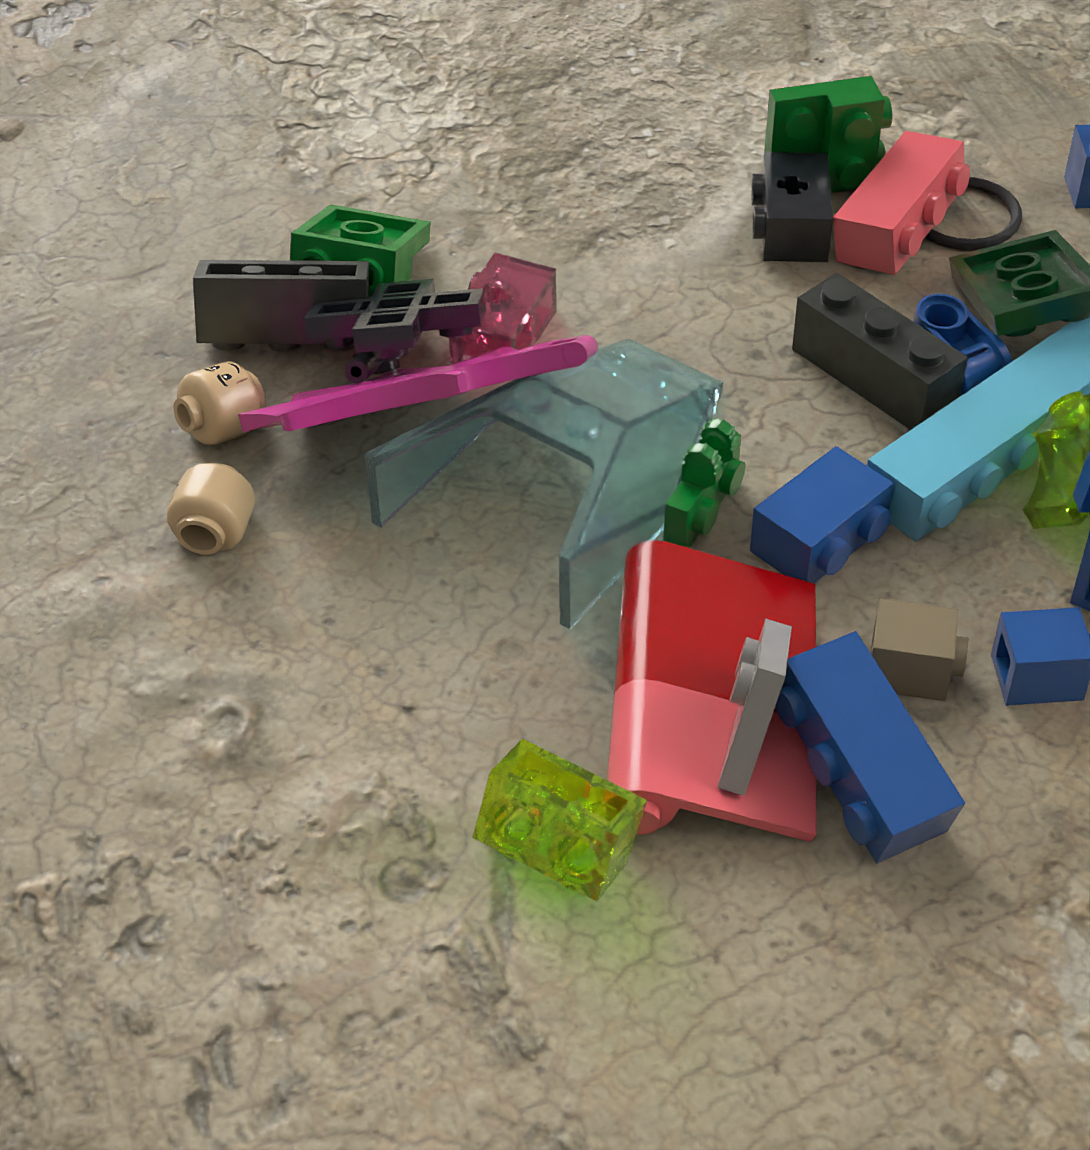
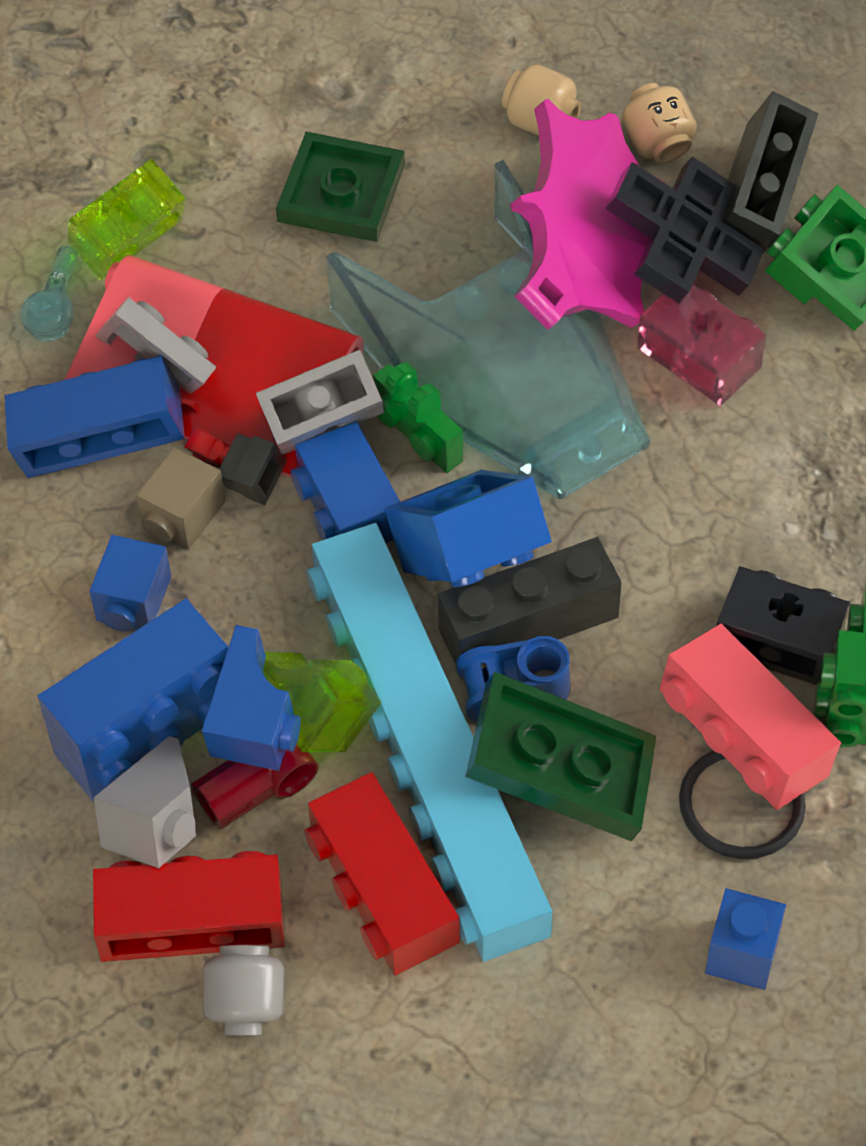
camera: 110 degrees right, 10 degrees up
none -> clear light blue plate [20,246,78,341]
none -> pearl dark grey piece [184,428,287,506]
none -> light grey brick [256,350,384,455]
none -> dark green plate [276,131,405,242]
none -> blue brick [384,470,552,587]

